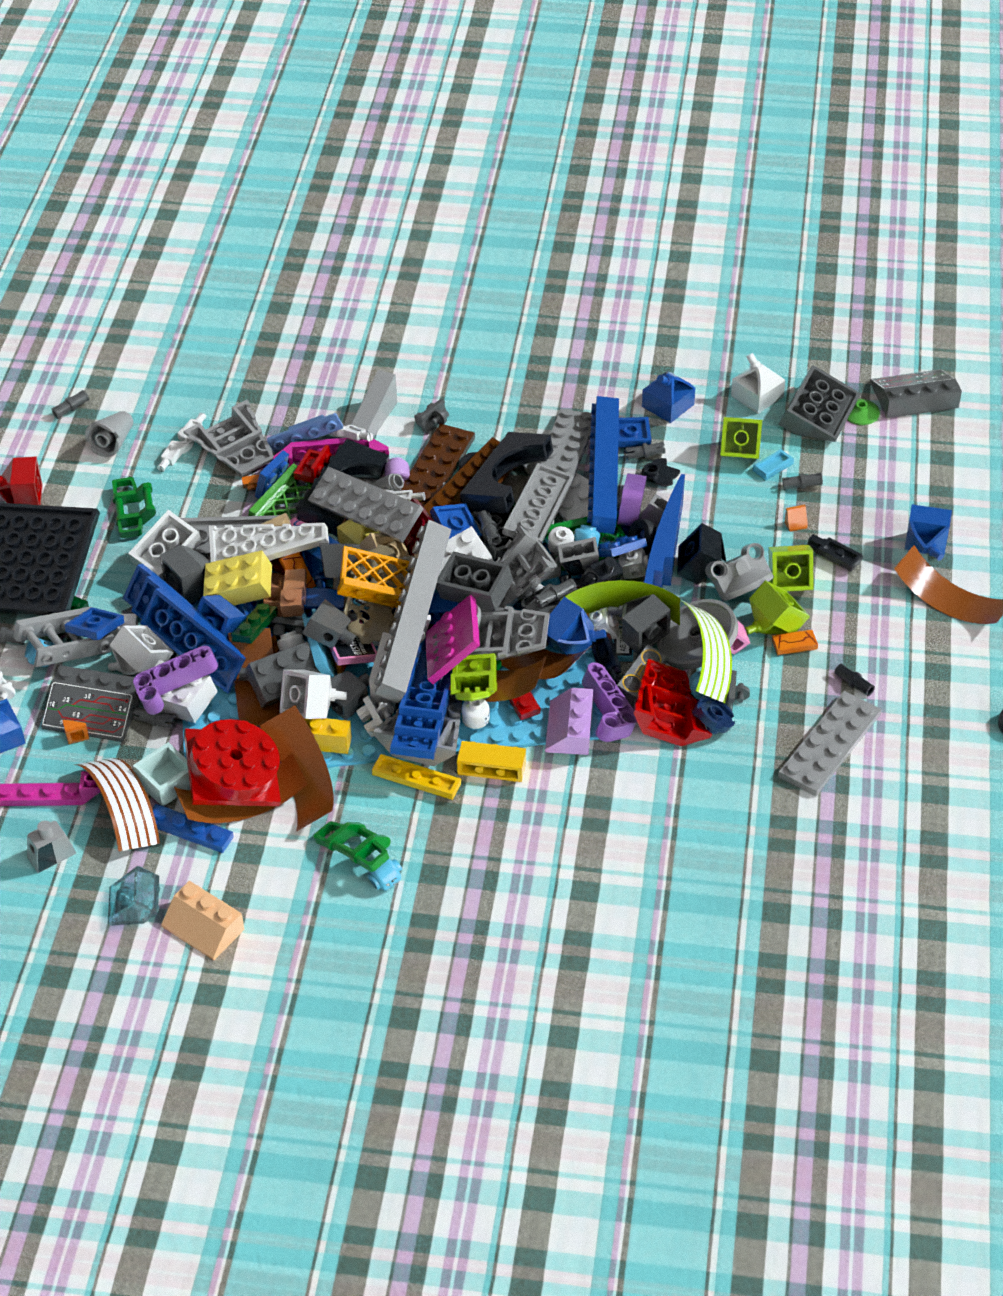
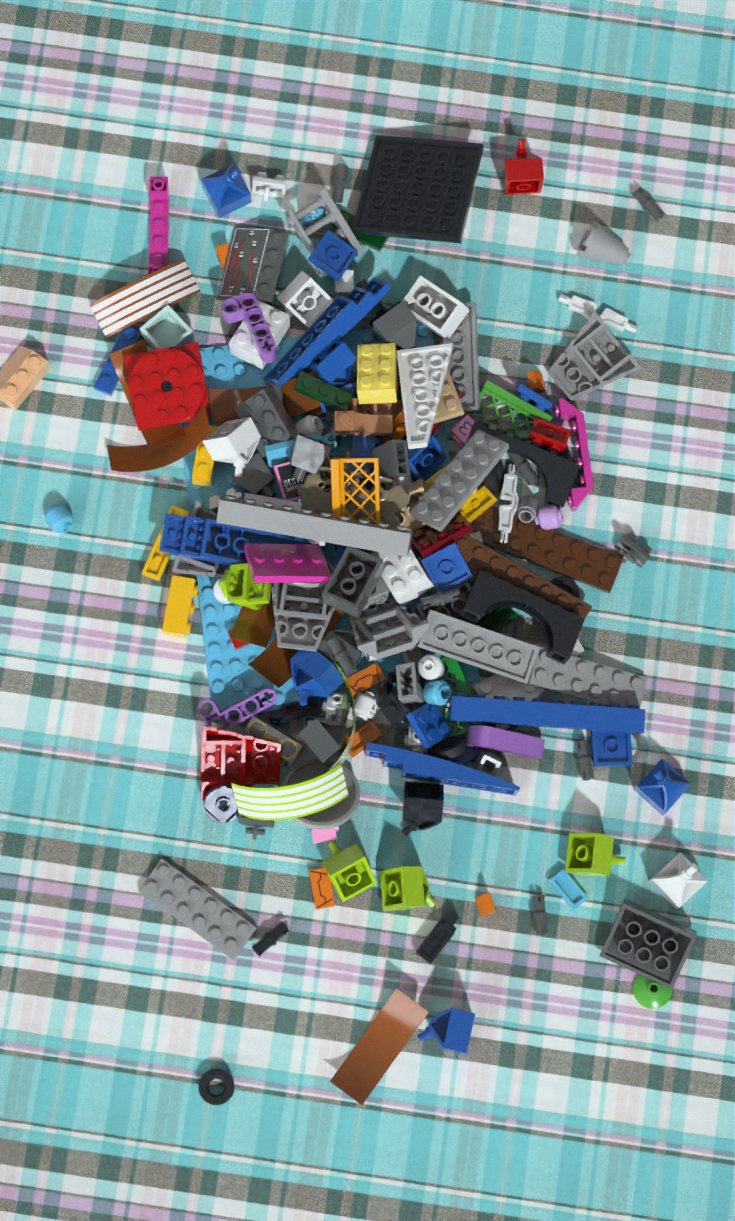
camera: 85 degrees right, 30 degrees up
light grey torso [27,820,76,873] -> none
clear light blue slope [108,865,160,926] -> none
green bar [112,477,156,538] -> none
medium blue bracket [267,413,343,453] -> none
green bar [313,821,391,872] -> none
white piece [329,425,373,441] -> none
light grey slope [351,370,397,438] -> none
lavender slope [545,688,593,755] -> none
black plate [642,458,680,486] -> none
light grey piece [705,543,774,602] -> none
dark grey slope [870,369,962,418] -> none

